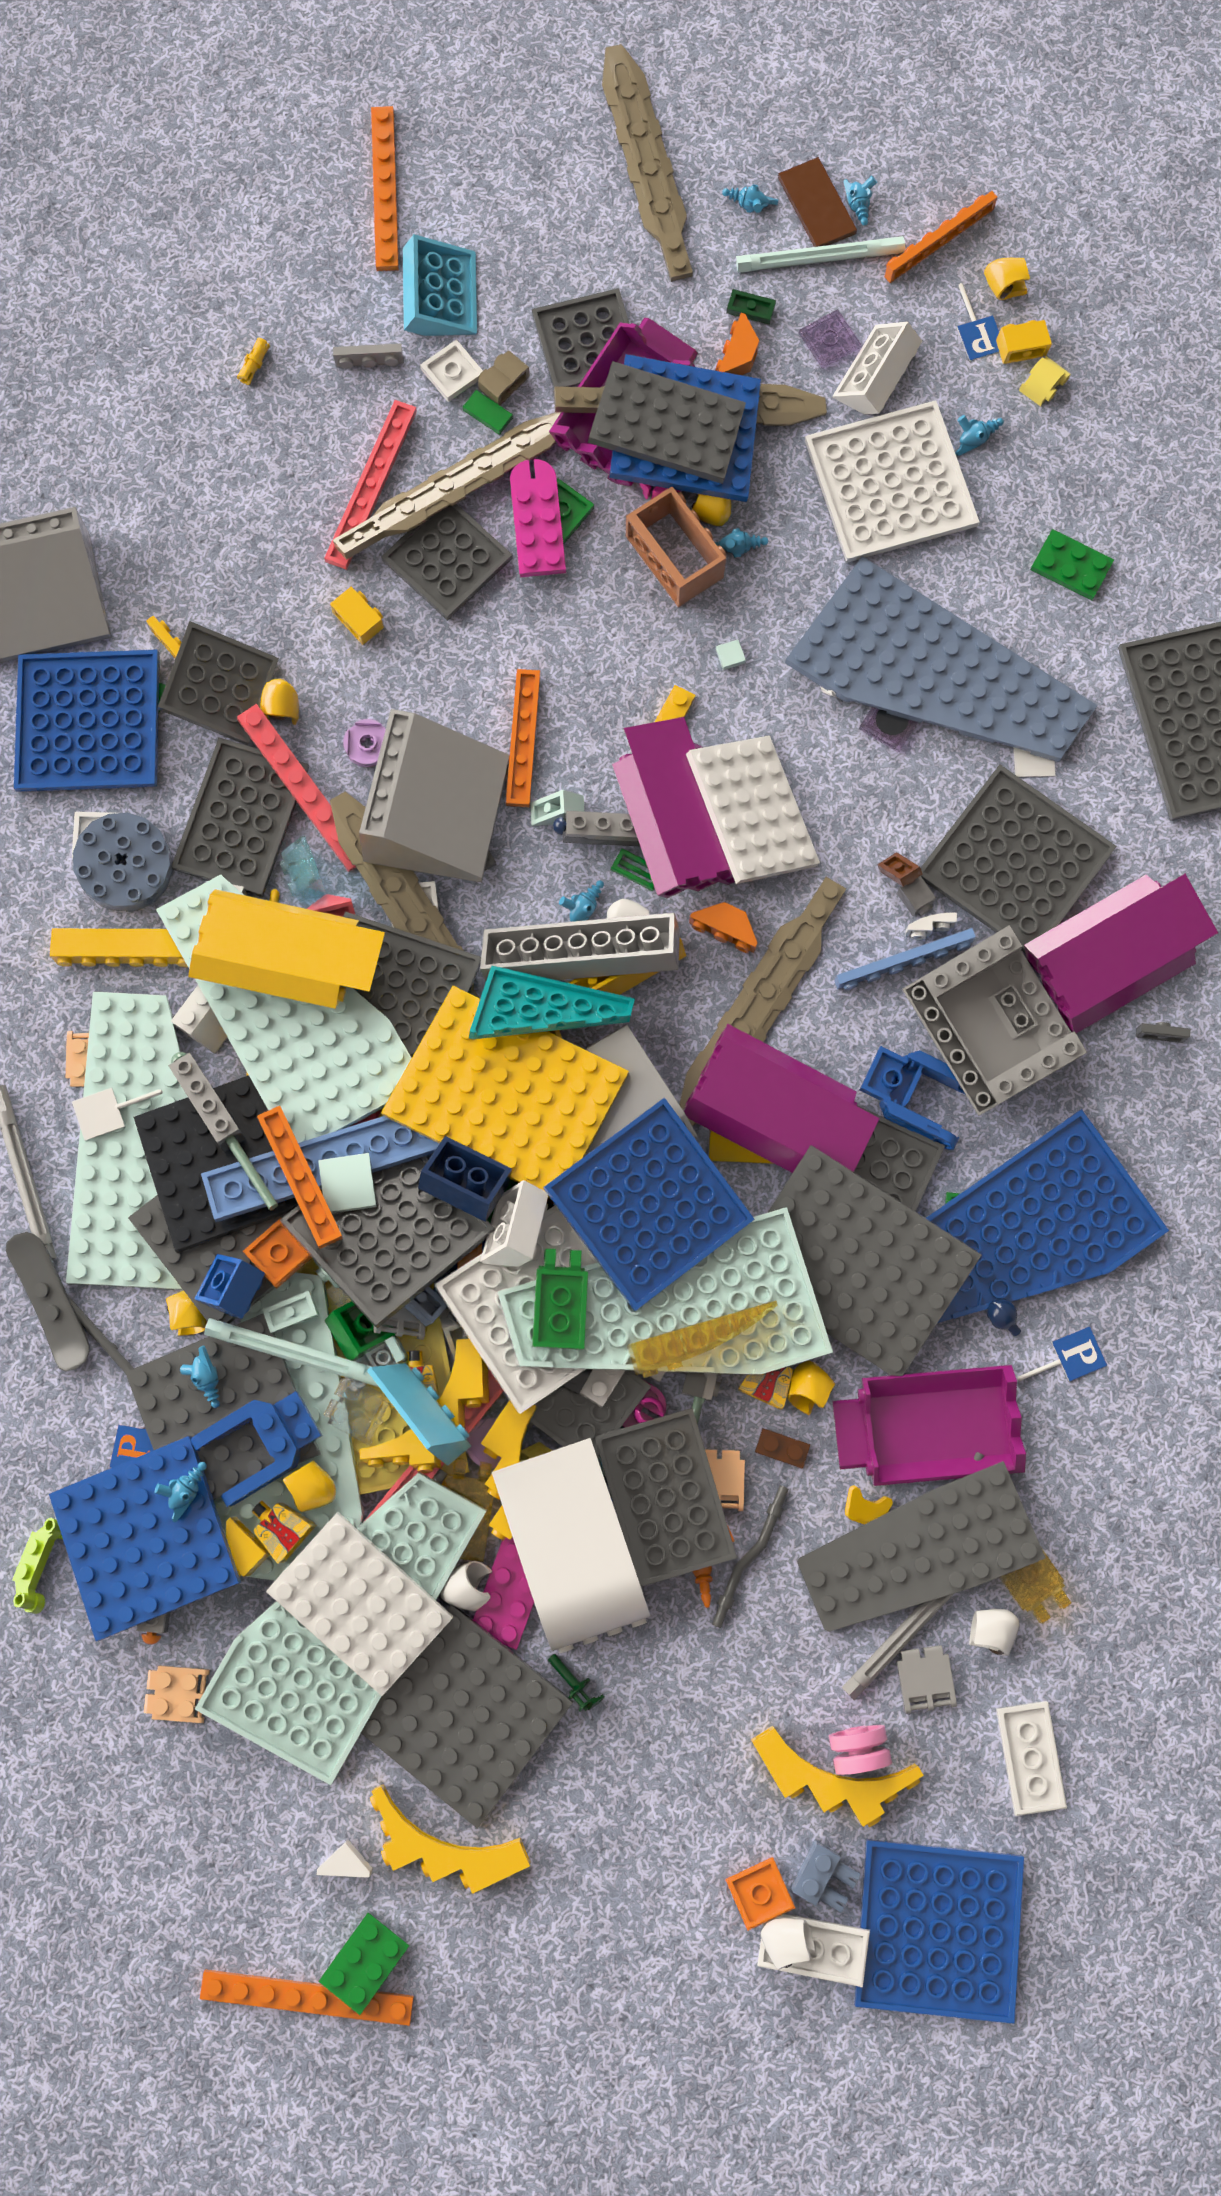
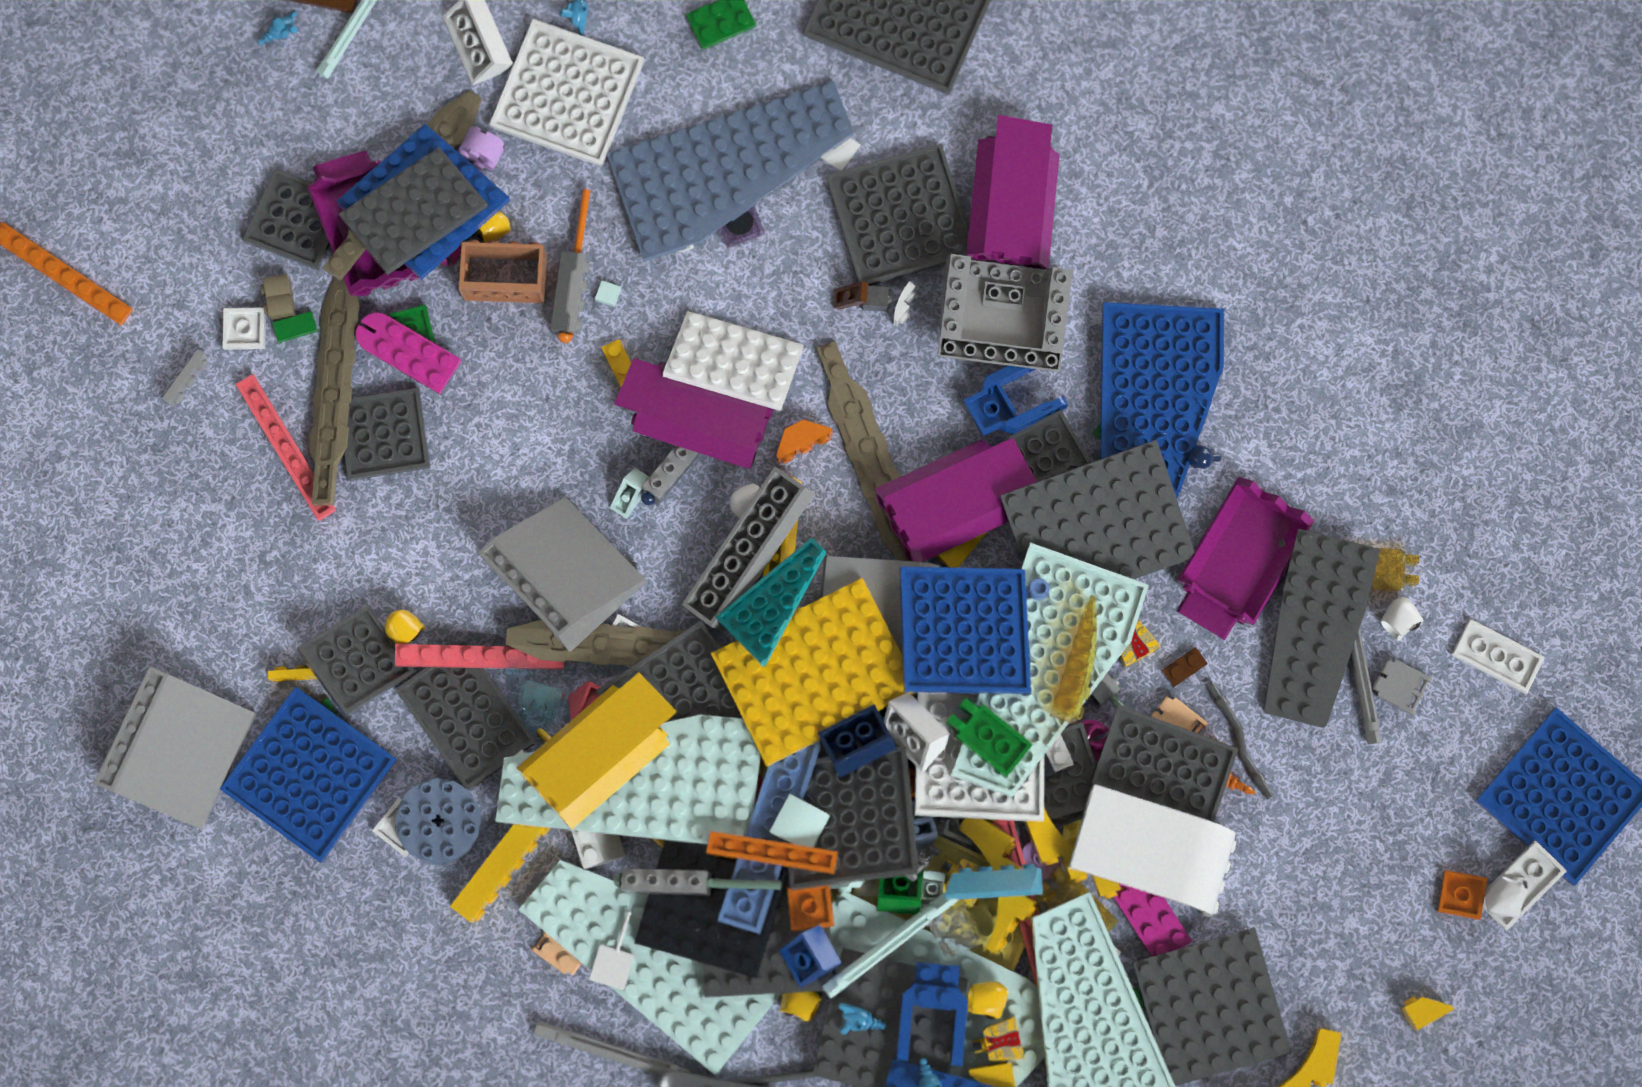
camera: 55 degrees left, 0 degrees up
yellow pin [237,338,270,385] -> none
light aqua plate [262,1291,319,1333] -> none
white plate [266,1512,453,1696] -> none
yellow brick [330,587,384,645] -> none
lavender plate [343,719,386,767] -> none
medium azure slope [403,234,477,336] -> none
white piece [440,1561,492,1611] -> none
orange plate [506,669,540,808] -> none
dark green piece [548,1654,605,1712] -> none
dark azure piece [559,880,604,922] -> none
dark tan plate [602,44,693,282] -> none
green tile [611,848,655,892] -> none
orange slope [715,313,759,375] -> none
dark azure piece [715,528,769,557] -> none
dark green plate [726,289,776,325] -> none
yellow arch [751,1726,924,1827] -> none
yellow piece [788,1360,835,1415] -> none
sand blue brick [790,1840,860,1913] -> none
clear purple tile [799,309,861,369] -> none
bright pink wheel [828,1725,892,1775] -> none
medium blue plate [834,928,976,990] -> none
yellow piece [845,1485,893,1525] -> none
blue piece [1017,1326,1107,1381] -> none
dark grey plate [1136,1022,1191,1043] -> none
none -> lavender brick [458,127,506,170]
none -> piece [551,189,590,343]
none -> medium blue tile [1028,578,1050,601]
none -> yellow slope [1400,996,1454,1031]

